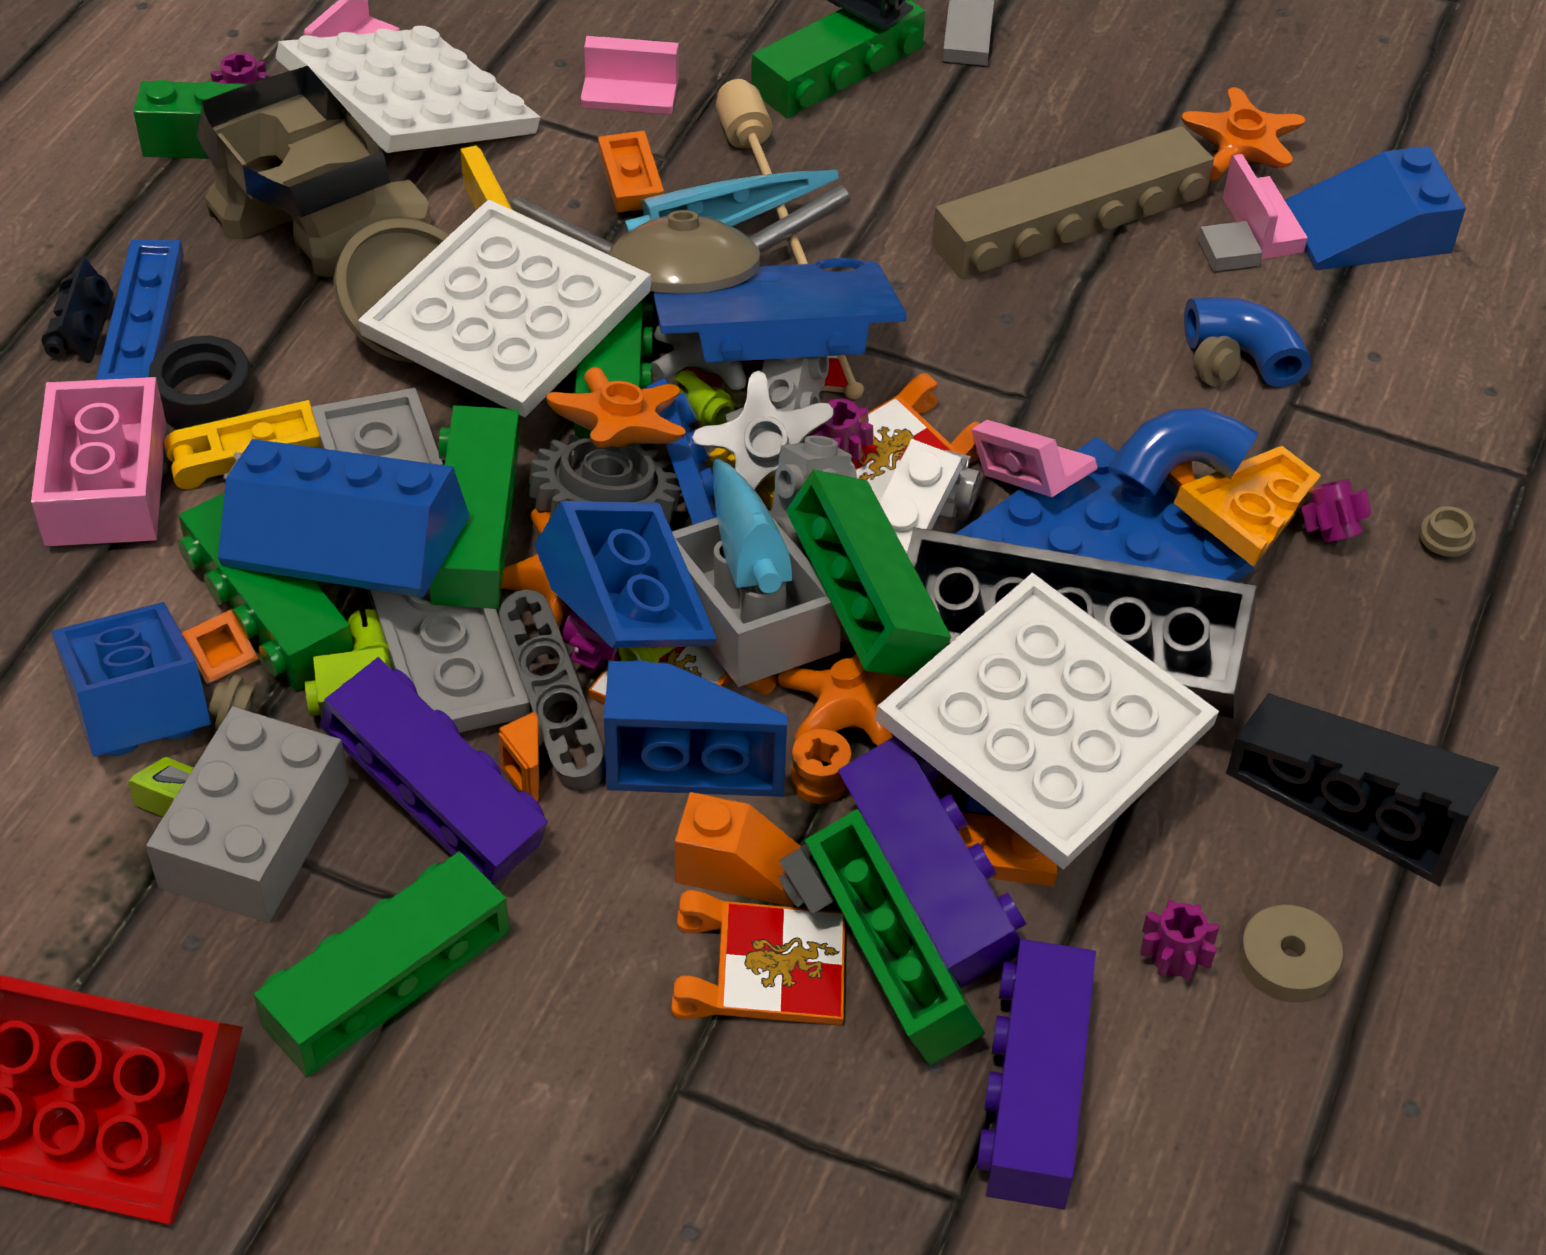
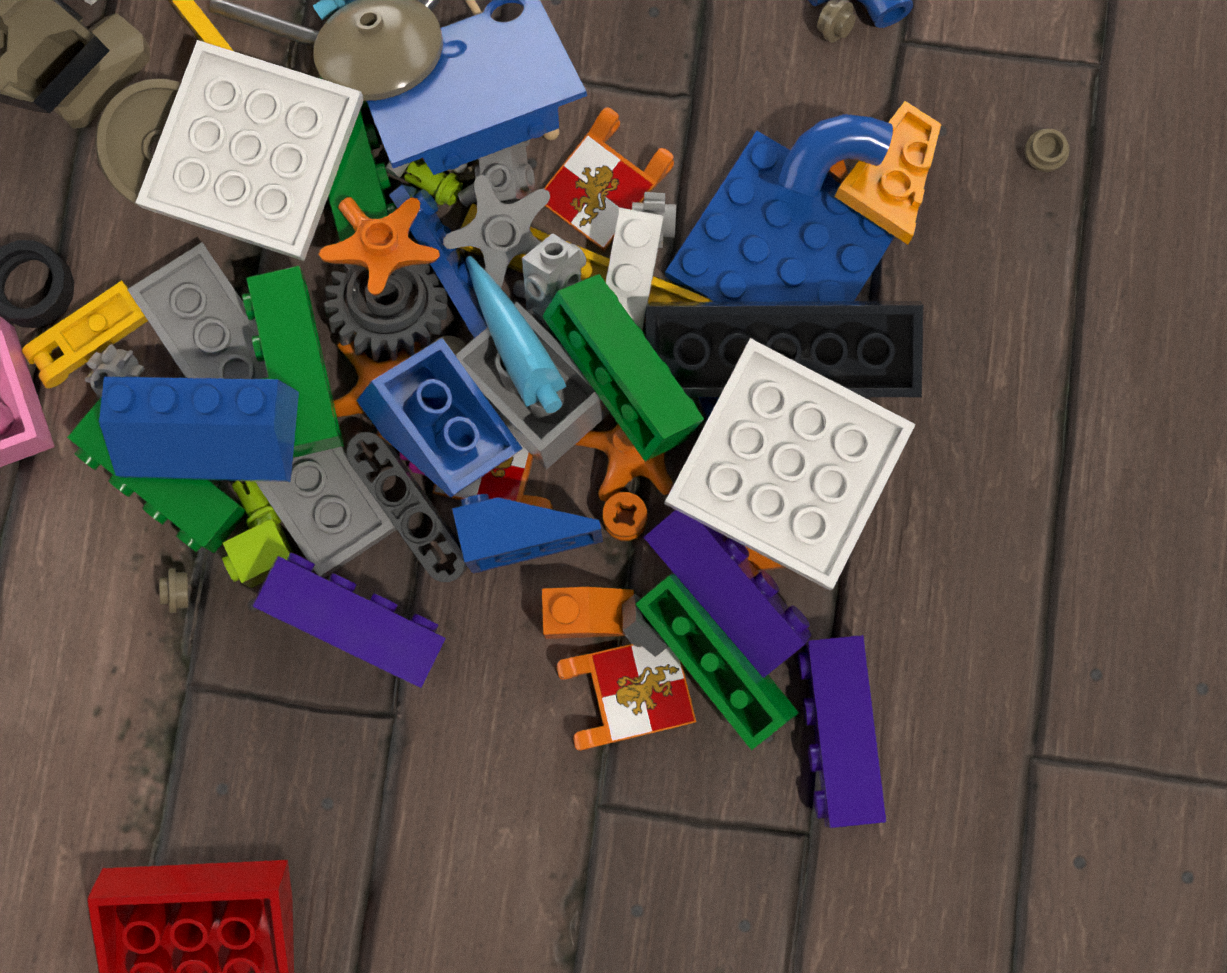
camera: 10 degrees left, 30 degrees up
blue slope [51,602,211,757] -> none
lime slope [128,757,194,817] -> none
light grey brick [146,706,349,923] -> none
orange slope [181,609,258,685] -> none
green brick [253,851,510,1078] -> none
orange slope [498,712,539,801] -> none
magenta gear [808,398,874,461] -> none
bright pink panel [971,420,1098,497] -> none
magenta gear [1140,899,1219,981] -> none
black wedge [1226,693,1499,886] -> none
dark tan piece [1239,904,1343,1002] -> none
magenta gear [1300,479,1372,542] -> none

